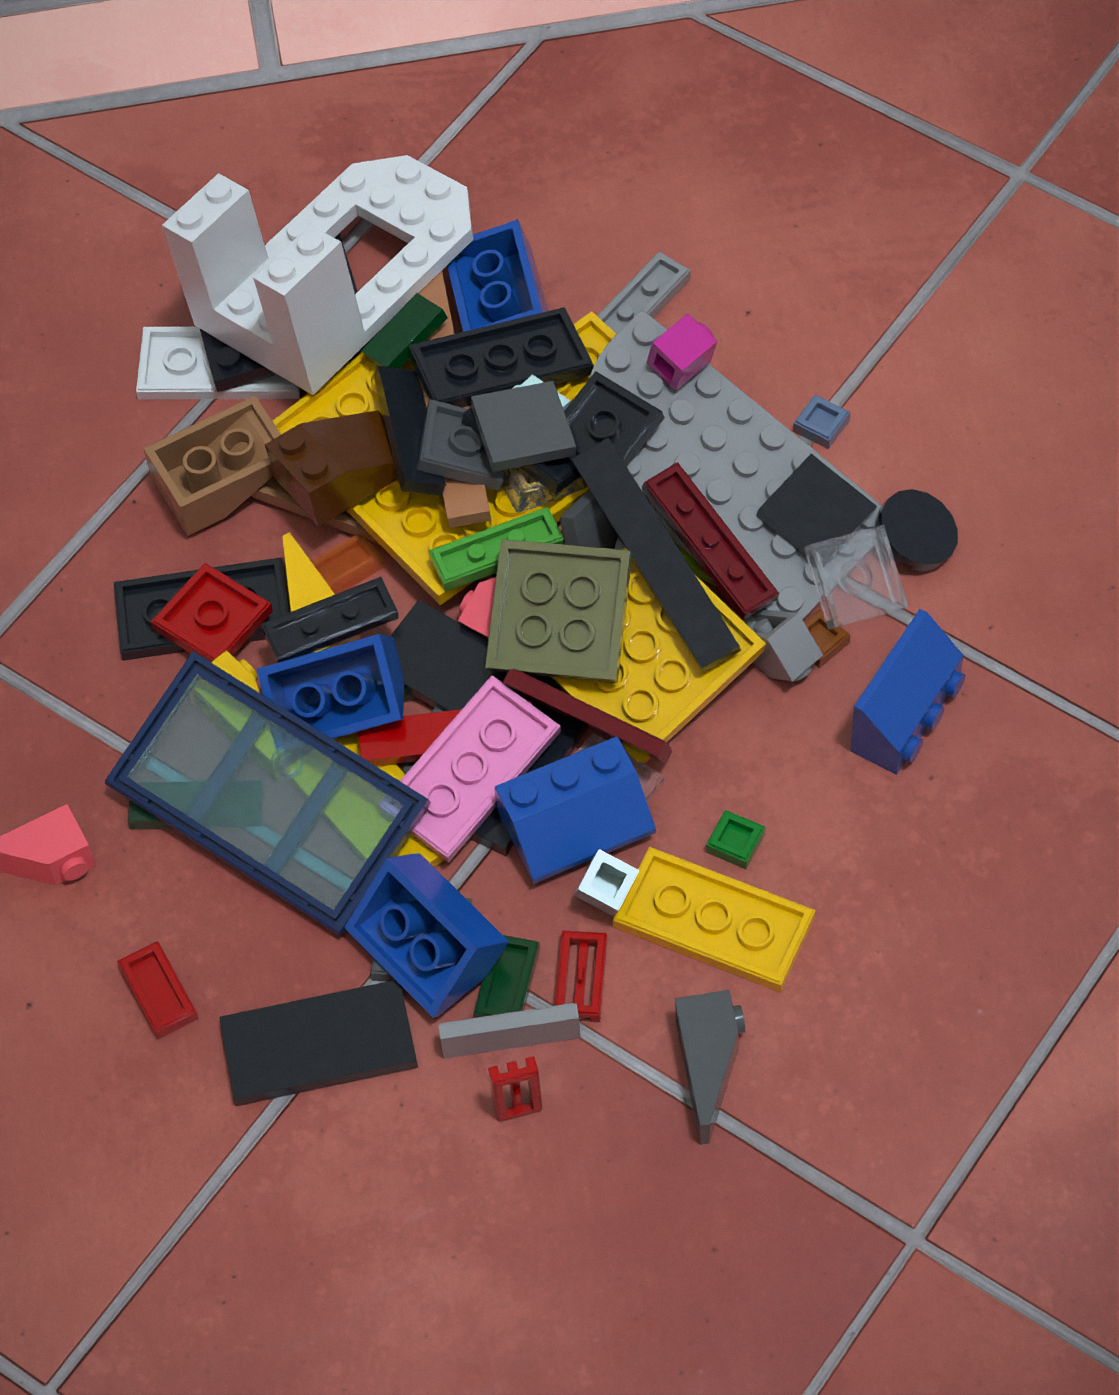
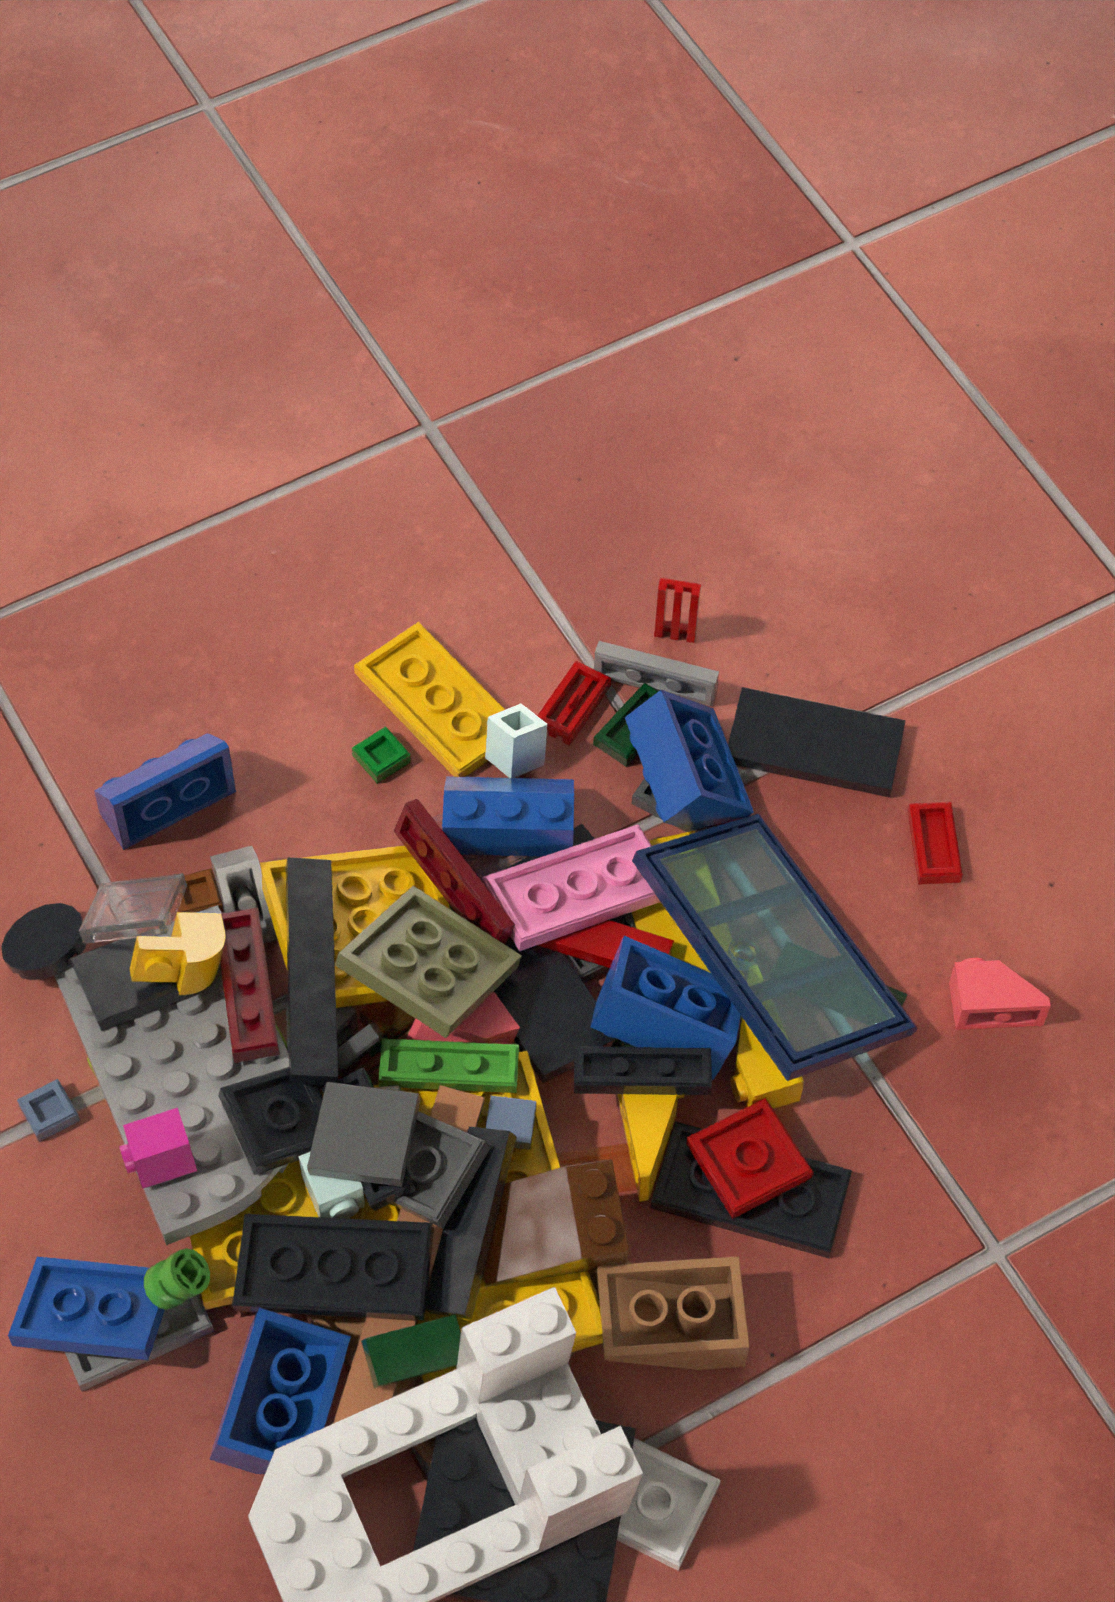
camera: 160 degrees left, 0 degrees up
dark grey slope [675,989,745,1145] -> none
none -> blue plate [8,1256,165,1360]
none -> yellow brick [130,912,226,995]
none -> bright green wheel [144,1248,210,1310]
none -> sand blue tile [486,1096,536,1150]

